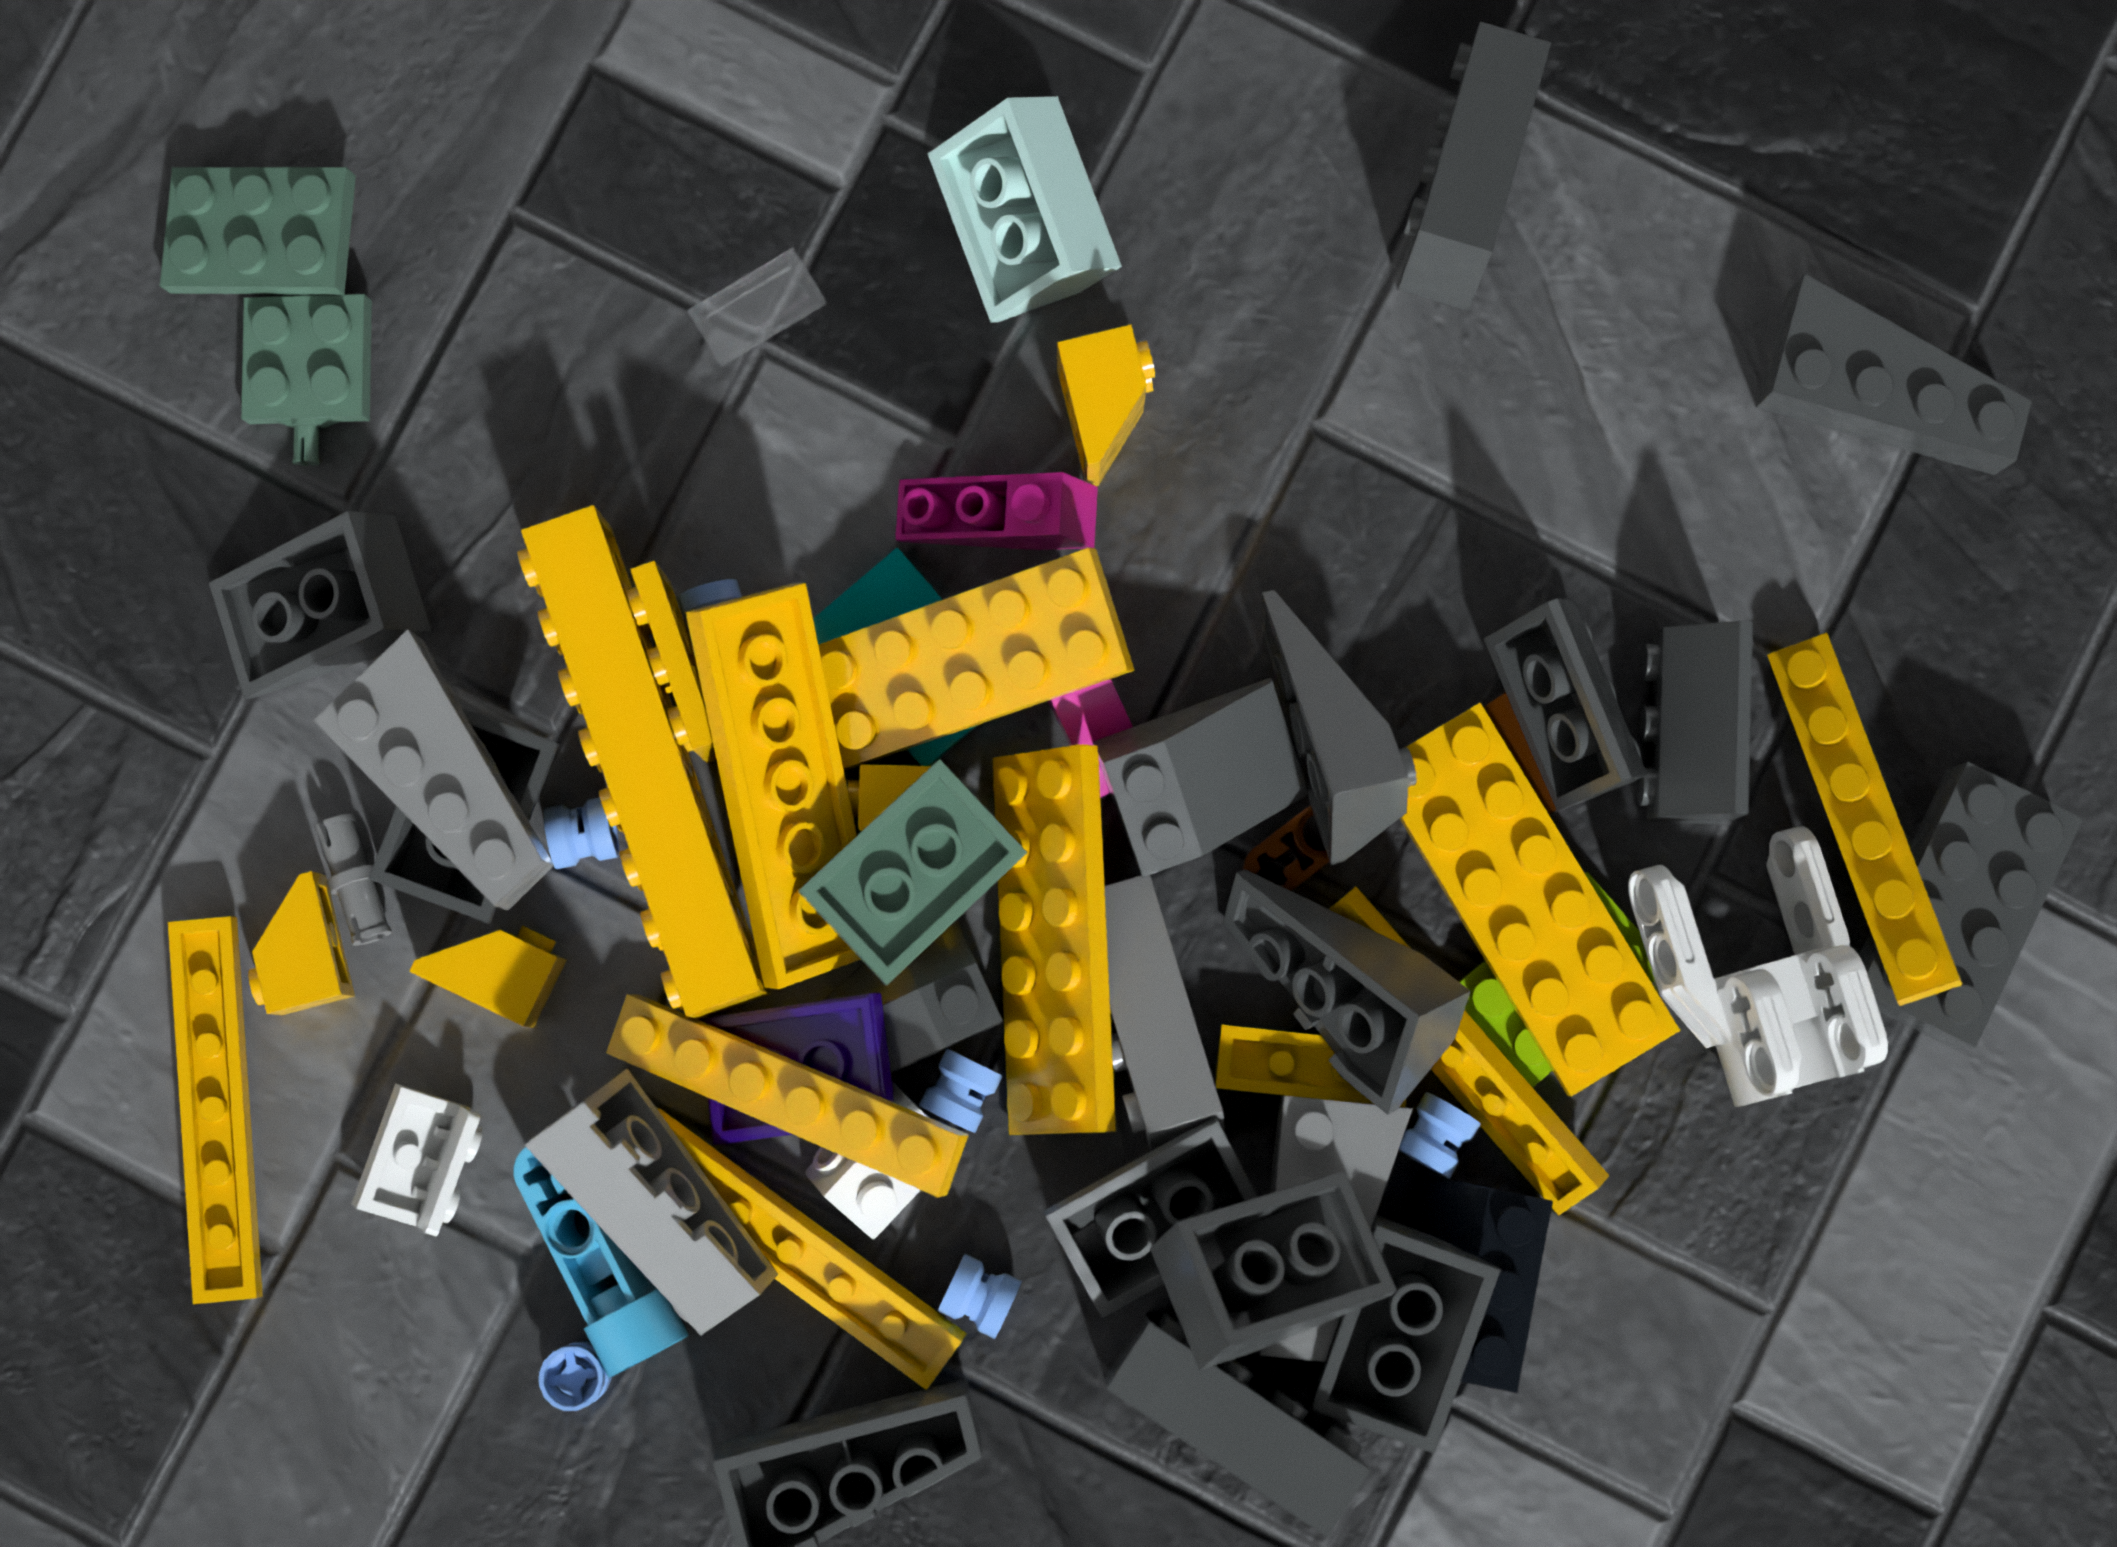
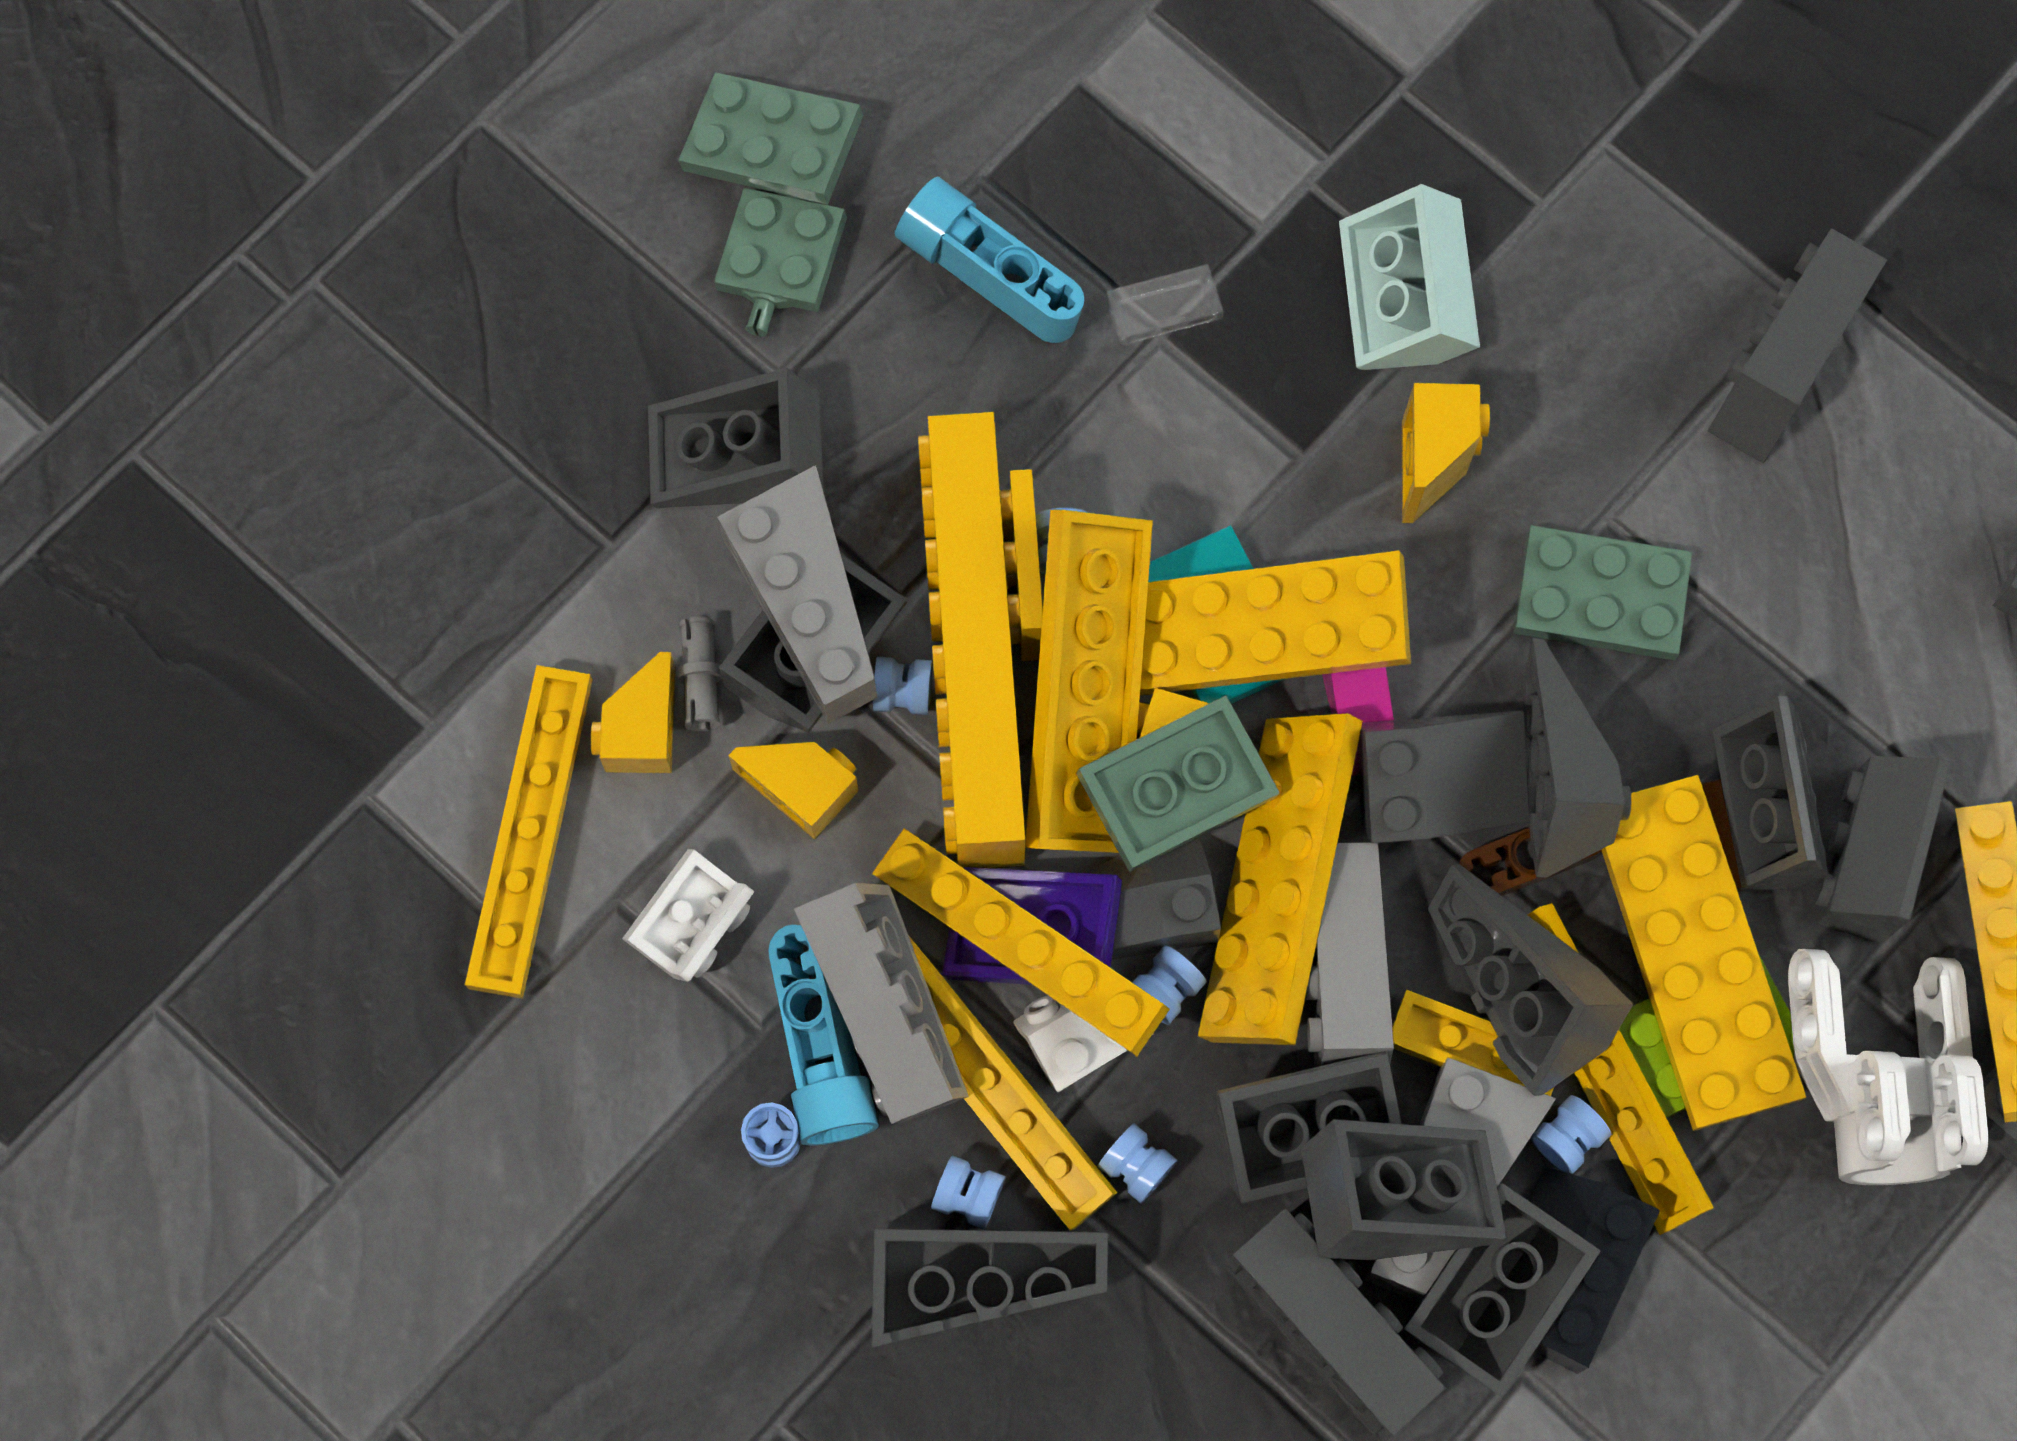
camera: 15 degrees right, 10 degrees down
dark pink slope [895,472,1098,550] -> none
none -> medium azure beam [895,176,1084,343]
none -> light blue wheel [931,1155,1006,1230]
none -> sand green plate [1513,525,1692,661]

